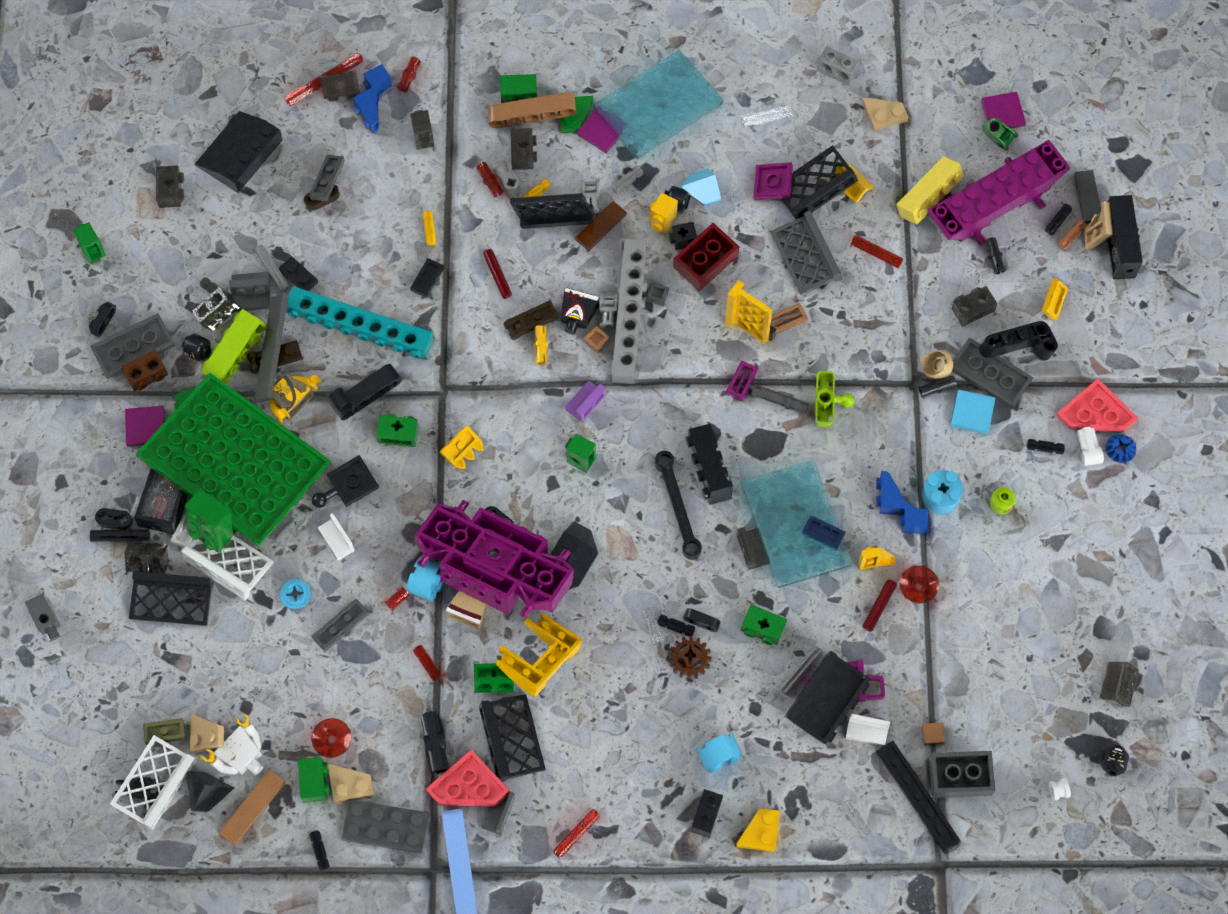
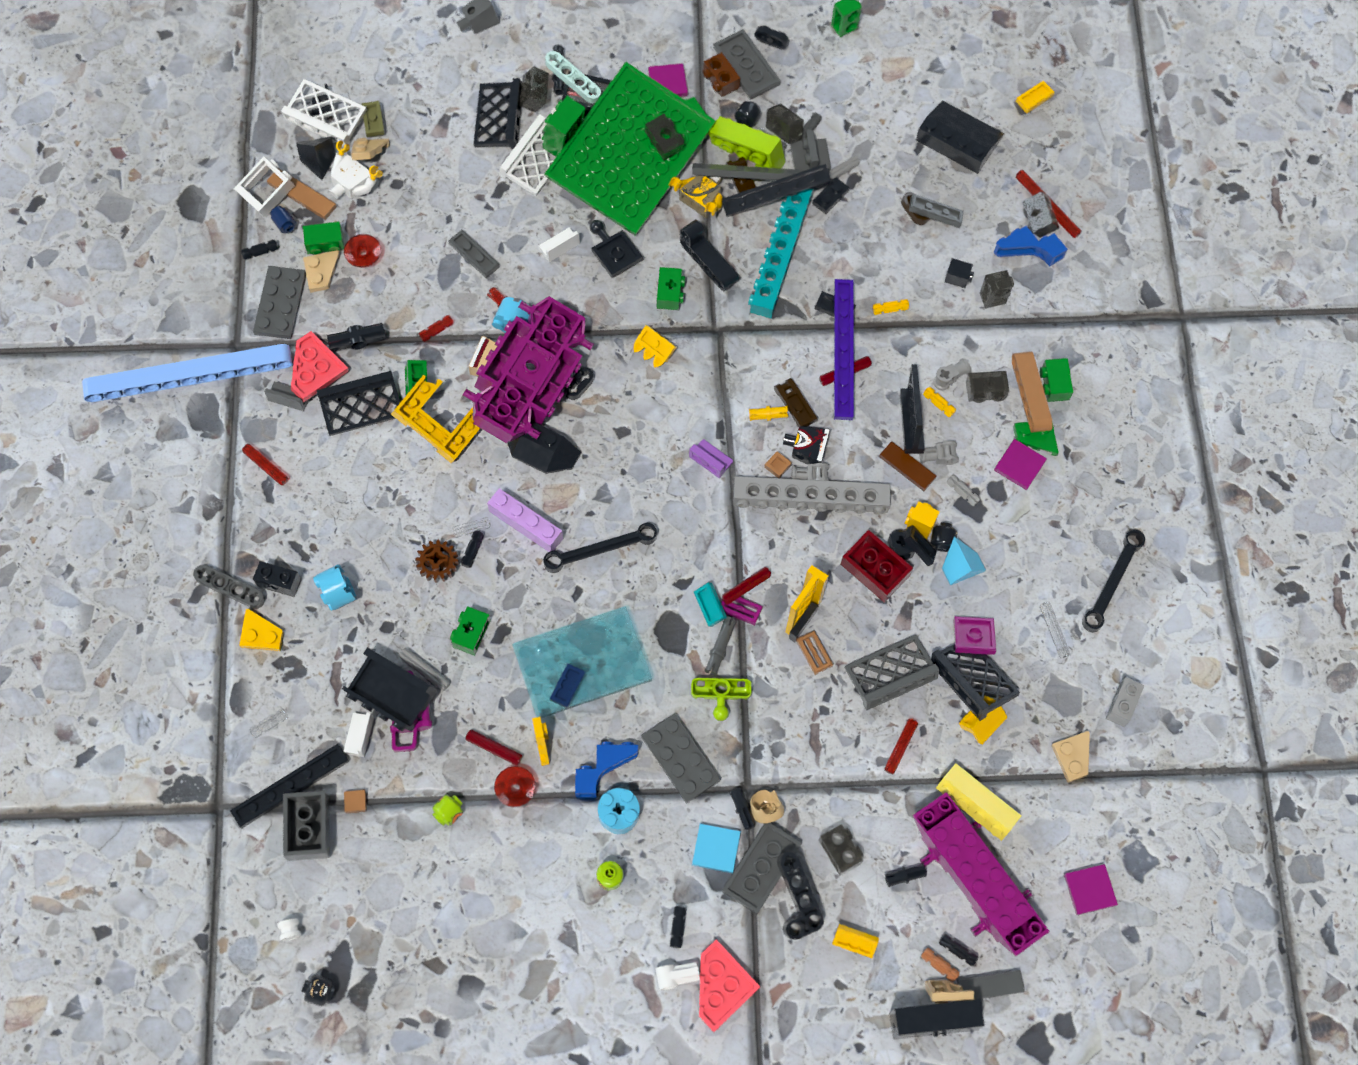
camera: 85 degrees right, 0 degrees up
black beam [95,508,133,530] -> none
clear smoke brick [156,165,184,208] -> none
medium azure gear [280,579,311,610] -> none
clear red pin [397,57,421,93] -> none
clear red pin [476,162,504,197] -> none
green brick [565,433,596,473] -> none
clear light blue plate [593,49,723,159] -> none
dark grey tile [646,282,669,306] -> none
black beam [683,608,721,632] -> none
black wedge [685,424,733,505] -> none
clear smoke panel [736,527,770,570] -> none
green piece [982,118,1019,151] -> none
clear smoke panel [1100,662,1139,707] -> none
blue gear [1106,433,1137,463] -> none
none -> dark grey beam [193,565,265,609]
none -> white window [234,157,295,217]
none -> dark blue brick [270,206,296,233]
none -> lime head [432,795,463,826]
none -> lavender brick [487,488,563,552]
none -> light aqua beam [545,51,601,104]
none -> dark grey plate [641,713,720,804]
none -> clear smoke brick [645,114,684,161]
none -> teal tile [694,582,727,627]
none -> black tile [722,164,832,217]
none -> dark red axle [722,567,771,605]
none -> dark purple plate [834,279,854,420]
none -> black tile [904,525,937,566]
none -> black brick [944,258,974,288]
none -> yellow plate [1015,80,1055,113]
none -> black piece [1082,530,1145,633]

